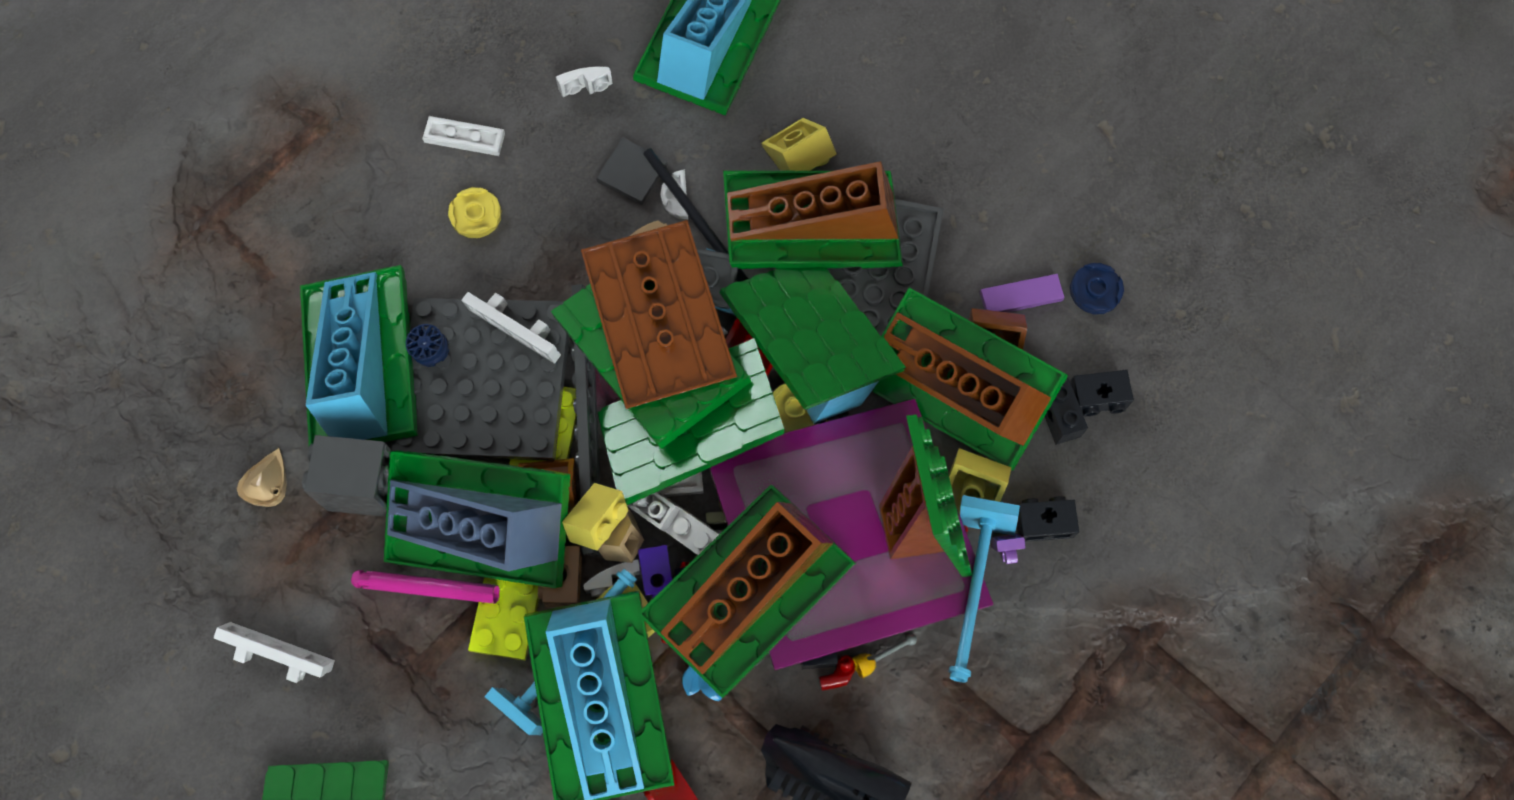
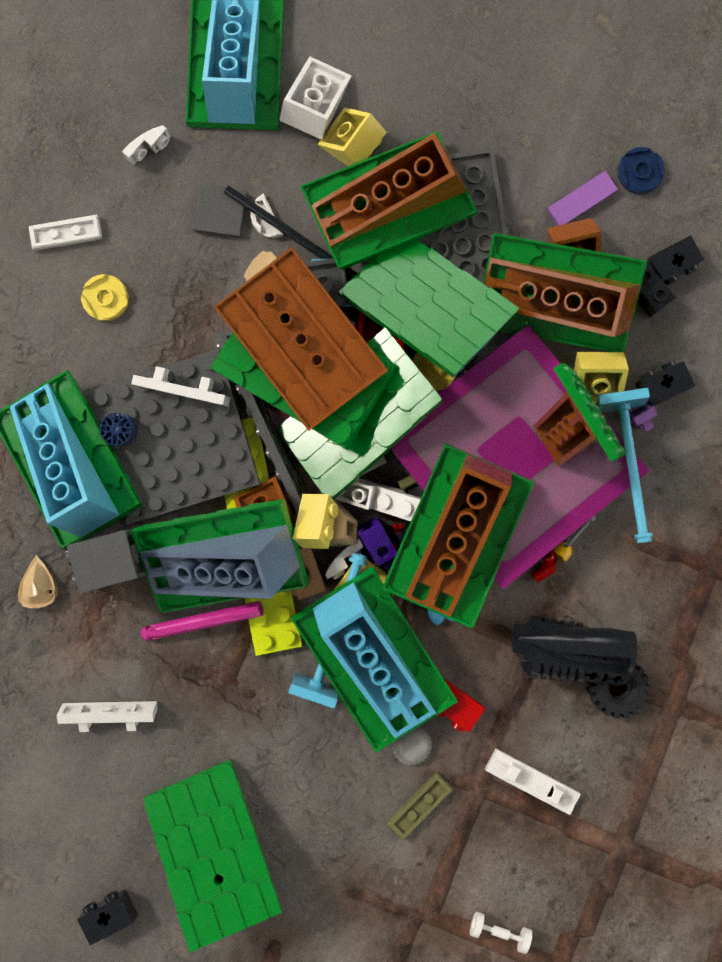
camera: 20 degrees left, 15 degrees up
none -> white slope [279,56,351,140]

